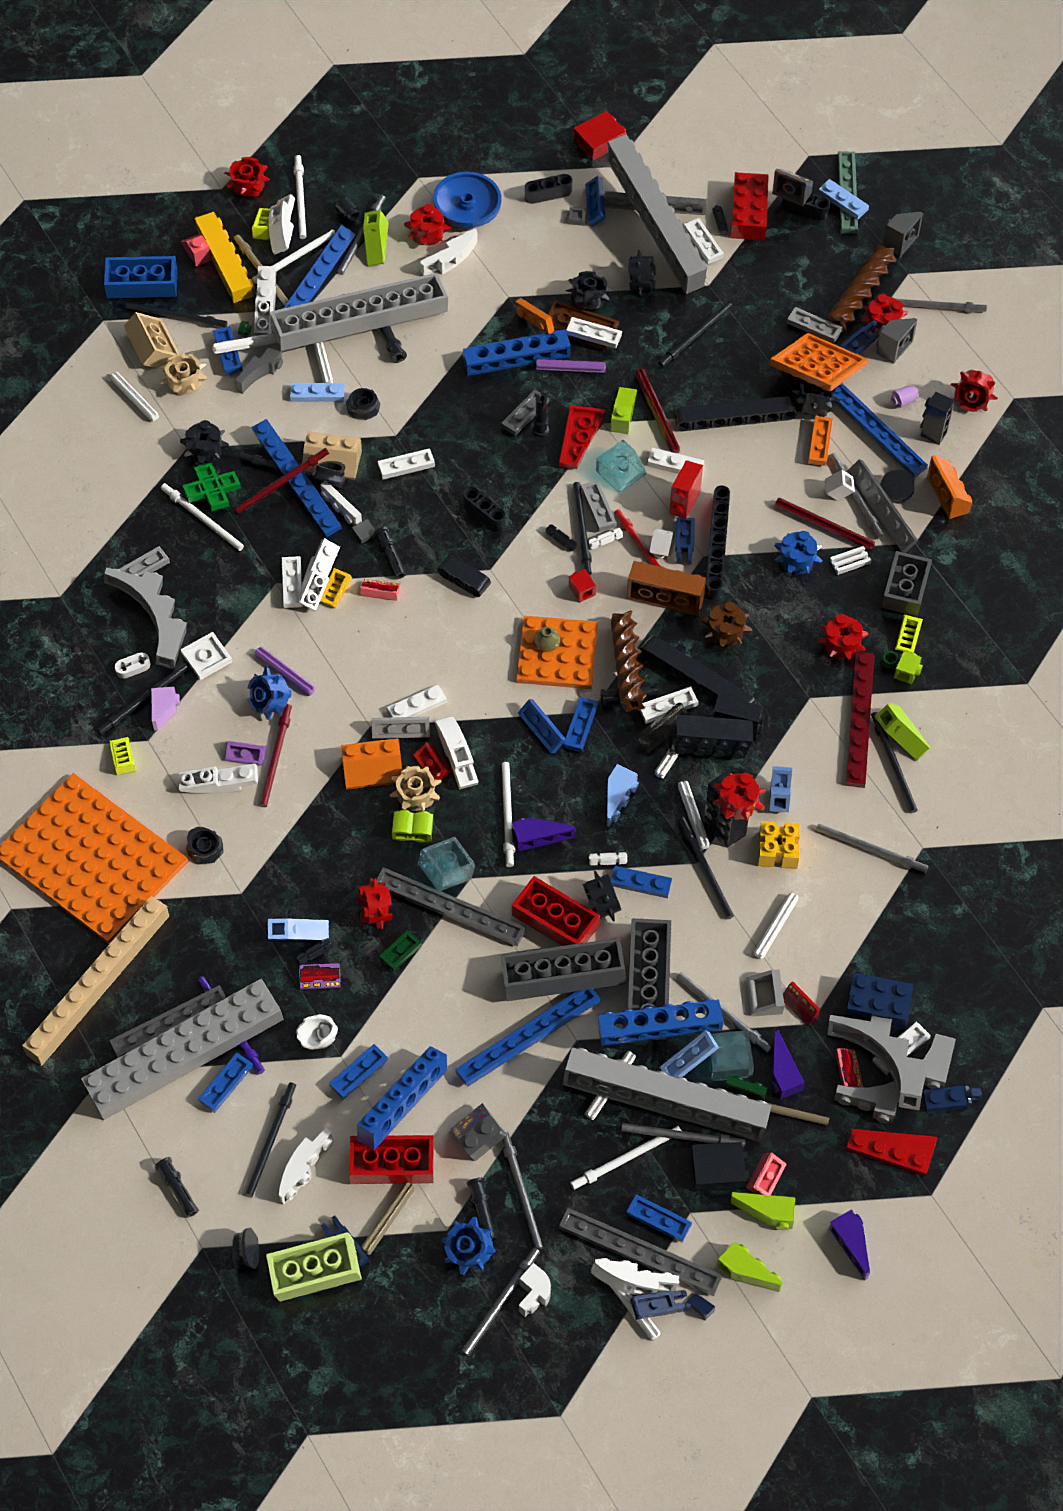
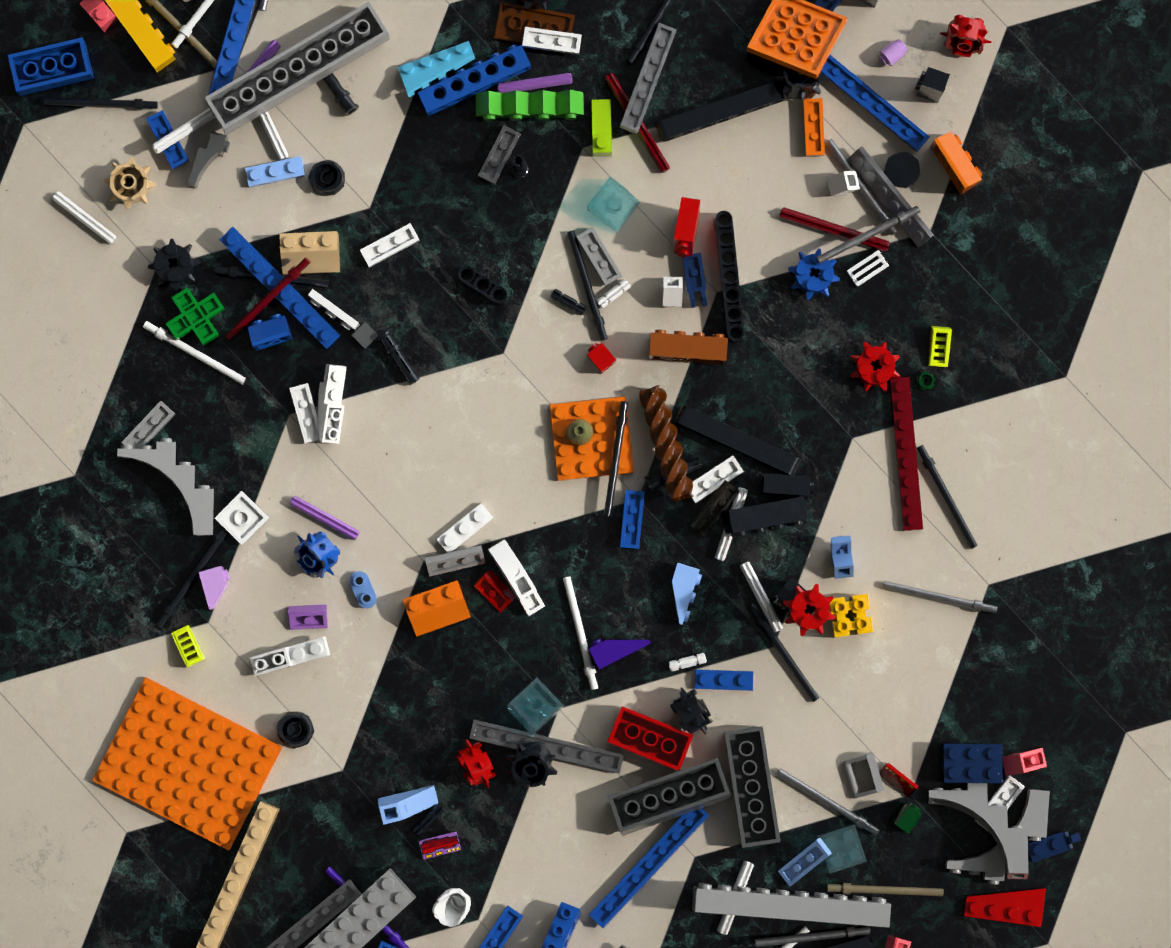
camera: 10 degrees left, 25 degrees up
white beam [115,653,151,678] -> none
tan slope [124,312,179,368] -> none
dark green plate [238,321,252,337] -> none
white slope [254,266,276,334] -> none
dark red bar [260,704,292,807] -> none
black hat [311,461,345,484] -> none
yellow slope [320,568,352,608] -> none
coral slope [360,579,400,601] -> none
dark green plate [379,930,422,972] -> none
tan brick [390,766,441,812] -> none
lime brick [392,810,433,842] -> none
black beam [437,555,491,597] -> none
orange plate [515,298,555,334] -> none
blue plate [518,699,566,753] -> none
red wing [559,405,606,469] -> none
blue brick [597,999,723,1046] -> none
red bar [614,509,660,566] -> none
white plate [647,448,704,474] -> none
reddish brown brick [701,602,752,647] -> none
dark green plate [724,1076,767,1101] -> none
white axle [754,892,798,959] -> none
dark purple slope [771,1030,804,1099] -> none
slope [835,1048,863,1088] -> none
lime slope [874,704,931,760] -> none
dark grey brick [881,551,932,617] -> none
lime brick [894,651,923,685] -> none
none -> blue slope [248,314,293,351]
none -> medium blue plate [350,571,377,608]
none -> medium azure wing [397,41,475,97]
none -> bright green brick [476,90,584,121]
none -> black brick [506,741,558,787]
none -> black bar [604,401,628,516]
none -> flat silver plate [620,23,677,134]
none -> flat silver bar [816,206,920,264]
none -> dark green brick [891,803,922,834]
none -> coral slope [1002,748,1047,776]

